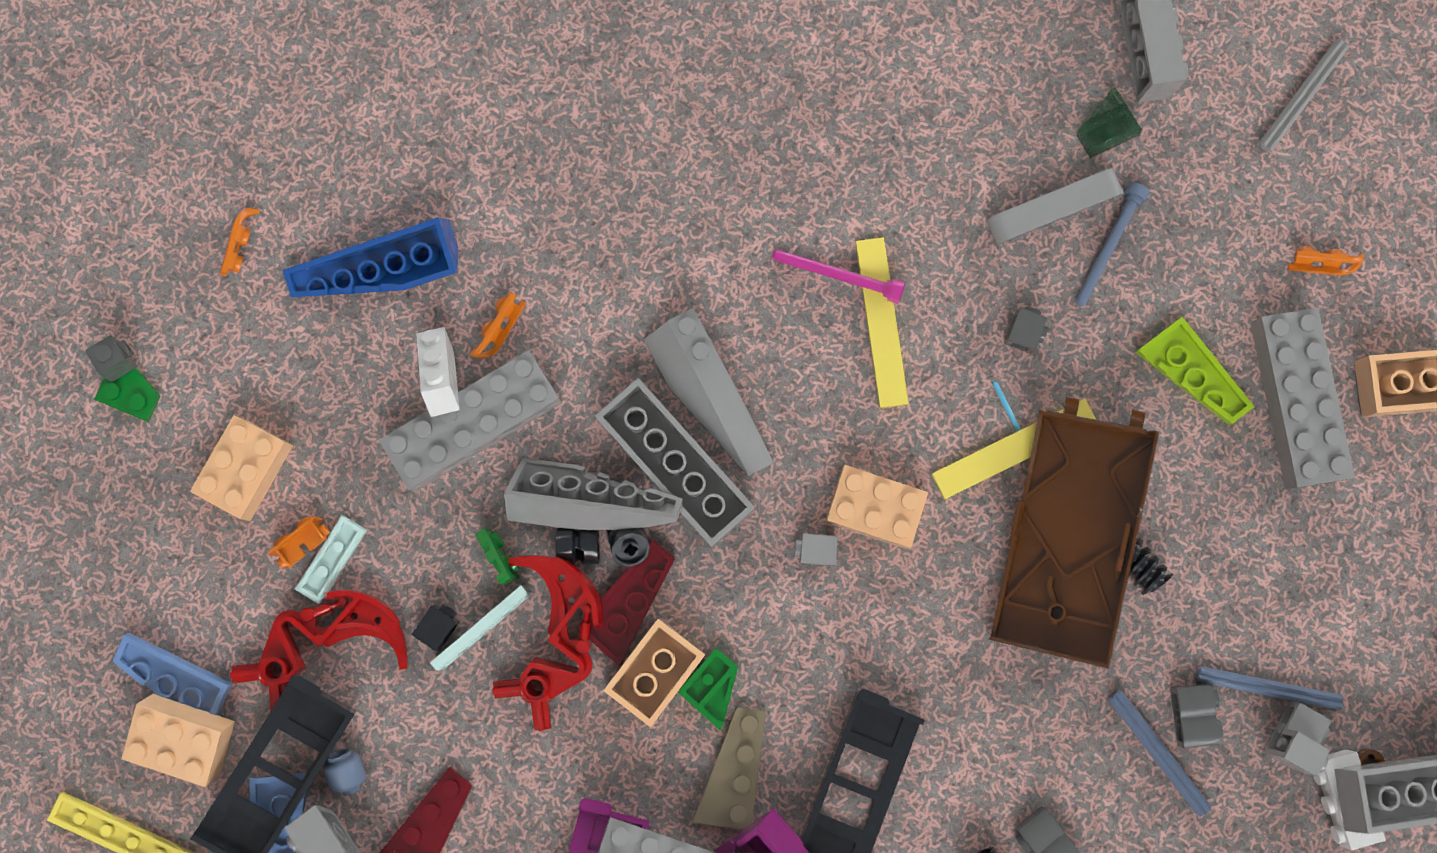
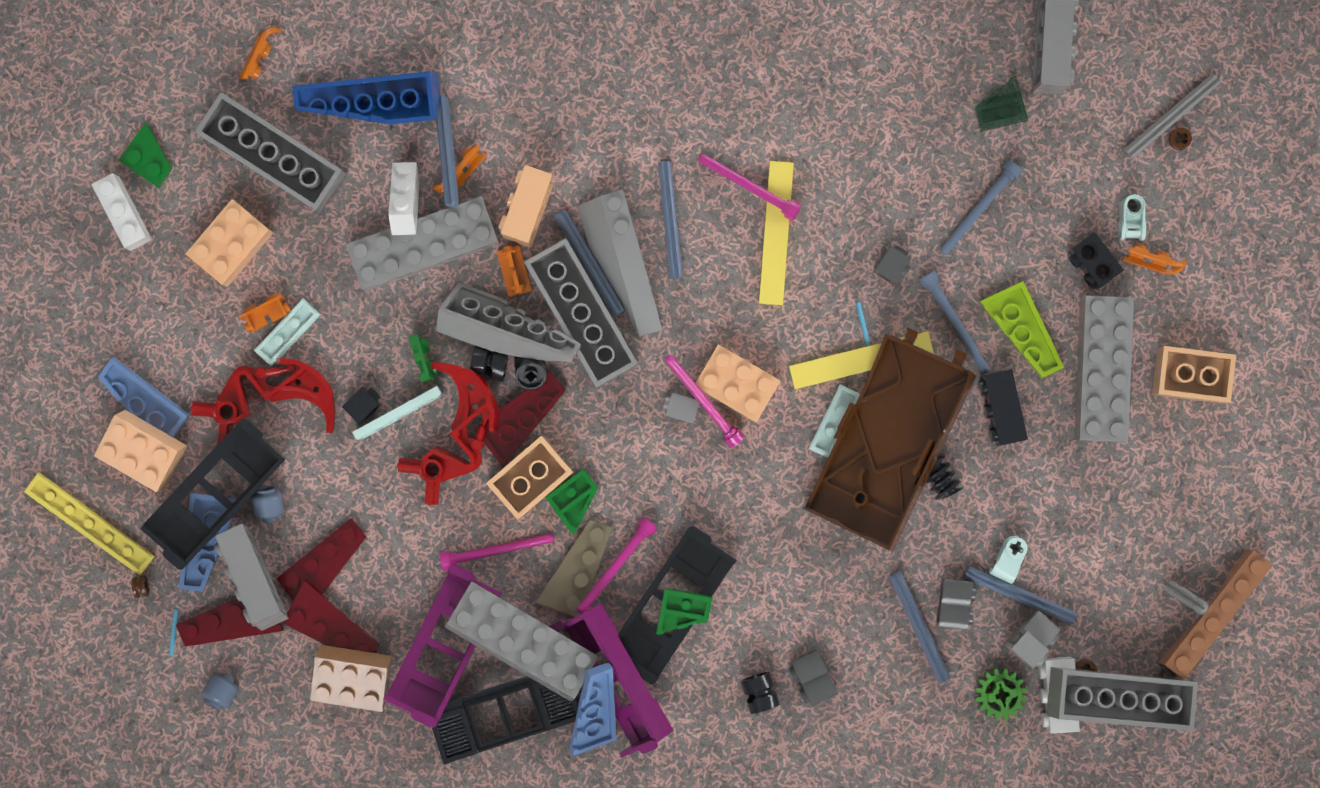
camera: 10 degrees right, 5 degrees up
dark grey brick [85,335,137,382] -> none
light grey beam [987,168,1125,247] -> none
none -> white brick [91,173,152,251]
none -> light grey brick [195,92,346,214]
none -> sand blue axle [436,95,459,207]
none -> dark pink piece [439,533,554,571]
none -> orange hinge [496,245,532,297]
none -> light nougat brick [499,165,555,248]
none -> sand blue axle [555,210,625,316]
none -> dark pink piece [577,517,658,614]
none -> green wing [656,587,712,635]
none -> sand blue axle [658,161,682,279]
none -> dark pink piece [665,355,744,448]
none -> light aqua tile [809,384,860,458]
none -> sand blue piece [919,270,989,373]
none -> bright green gear [974,668,1027,721]
none -> black brick [978,369,1028,446]
none -> light aqua piece [989,536,1028,584]
none -> black brick [1068,232,1124,289]
none -> light aqua piece [1118,194,1146,241]
none -> reddish brown bush [1168,127,1192,150]

